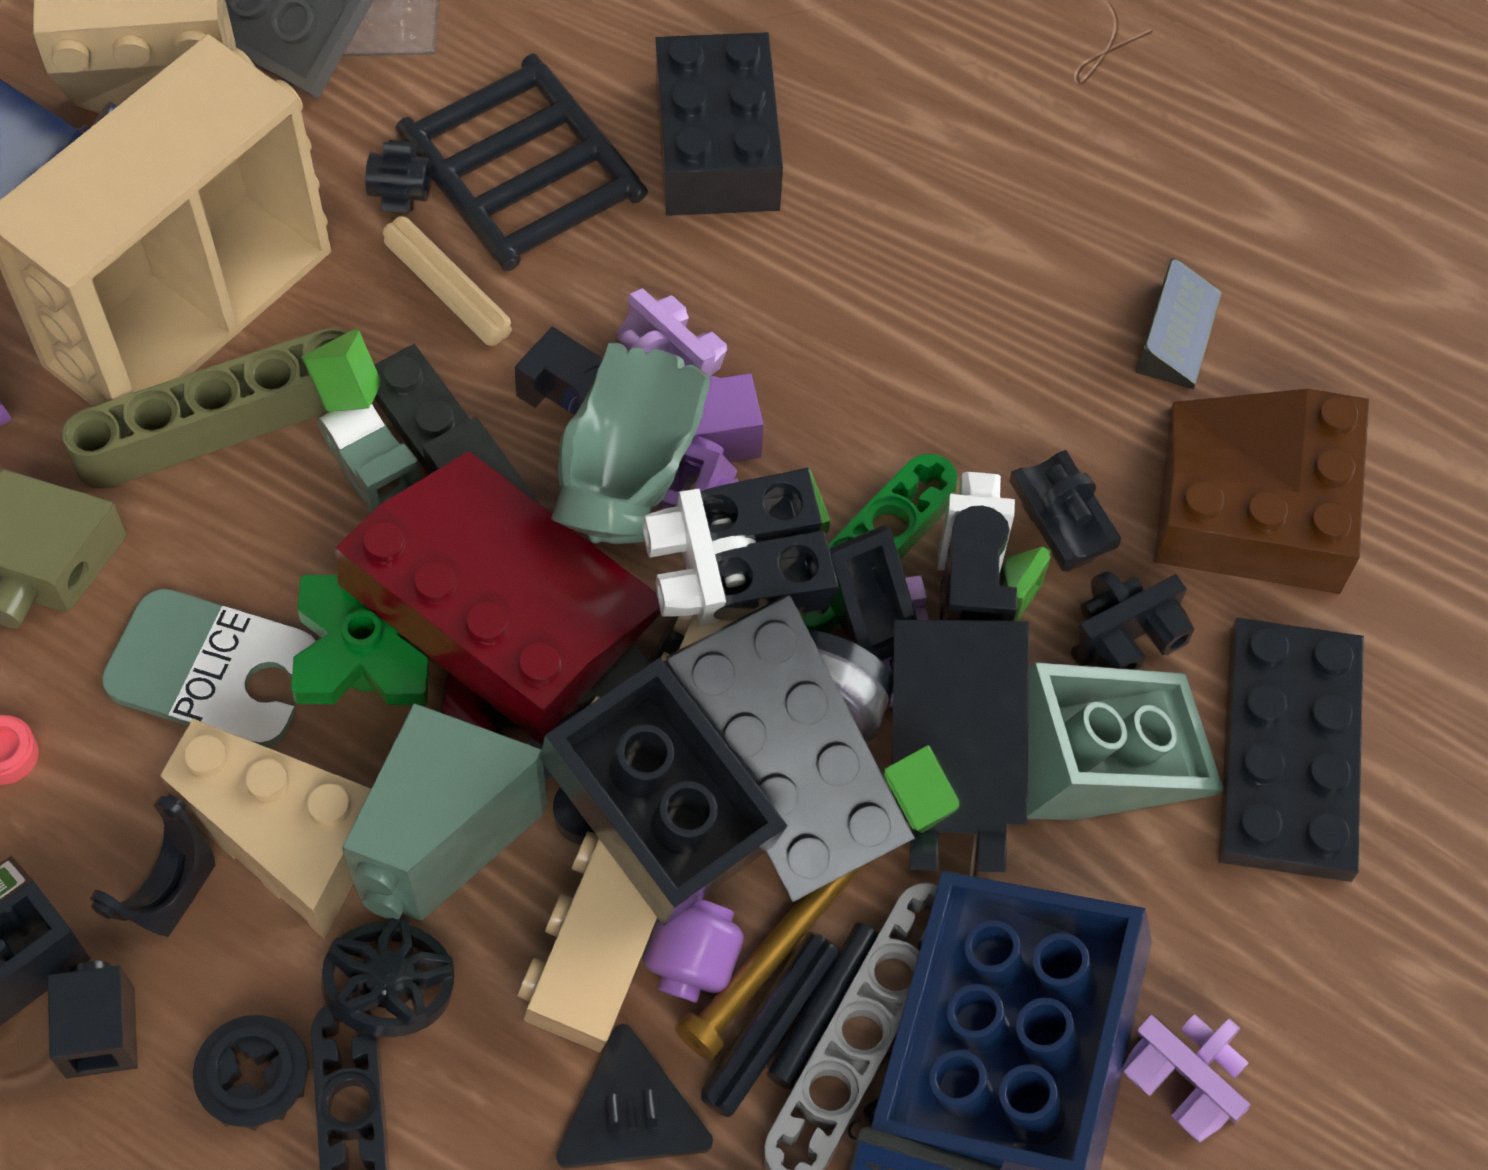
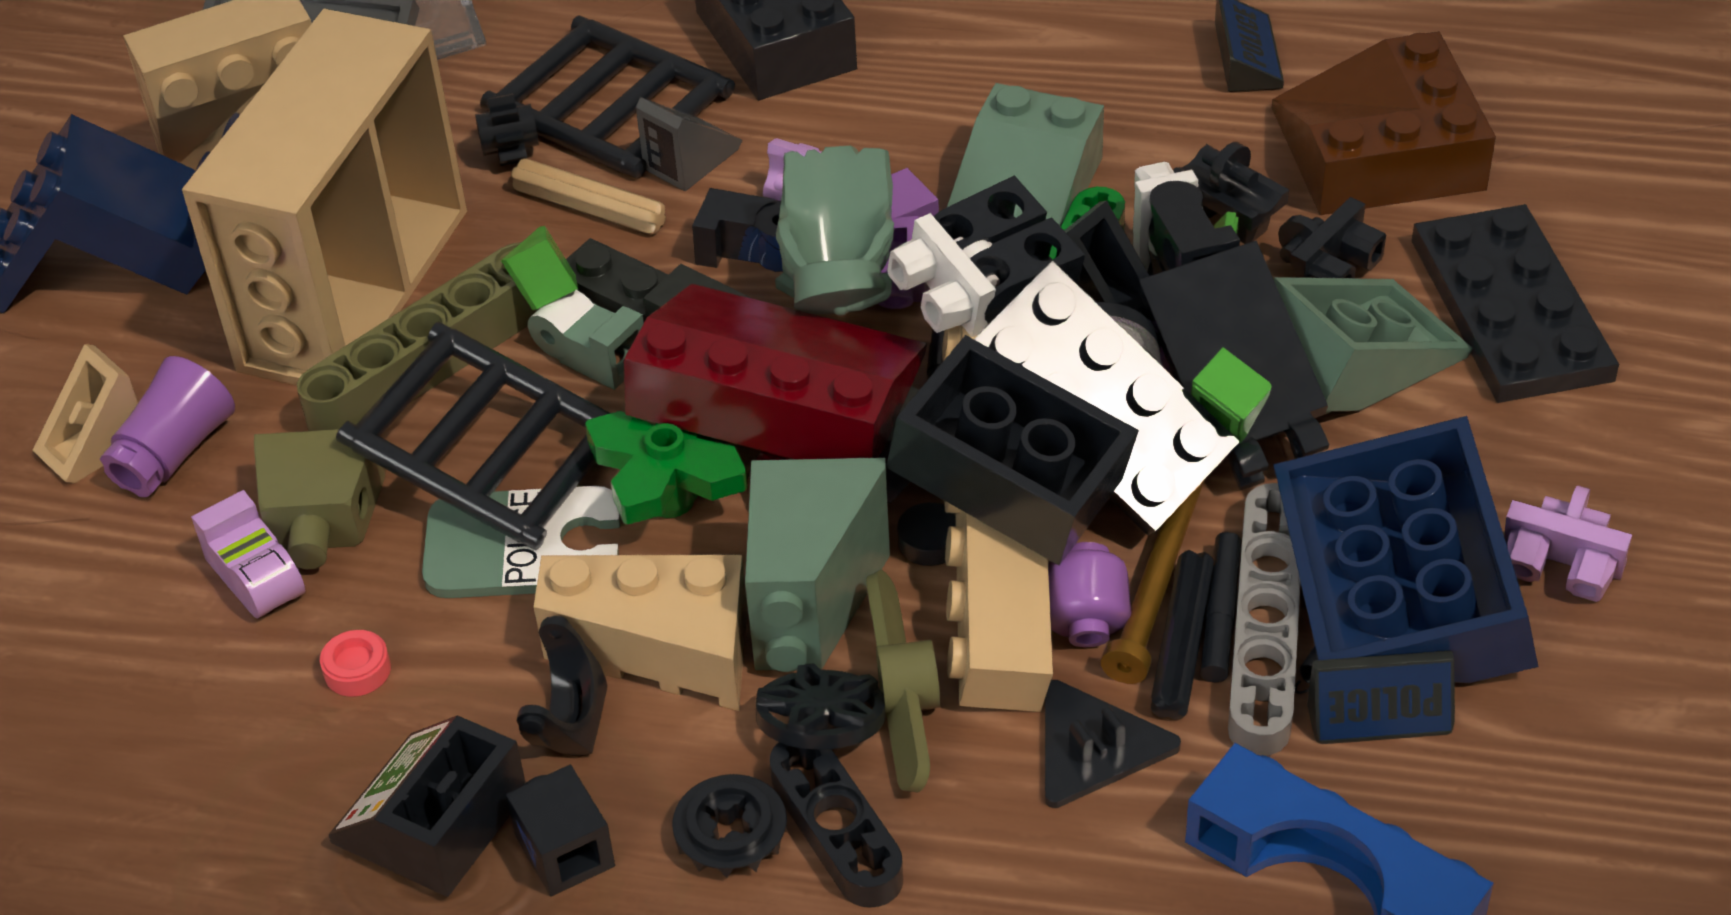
camera: 15 degrees left, 15 degrees down
none -> black bar [336,321,610,551]
none -> dark grey slope [636,97,742,191]
none -> olive piece [866,570,940,793]
none -> sand green slope [947,83,1104,227]

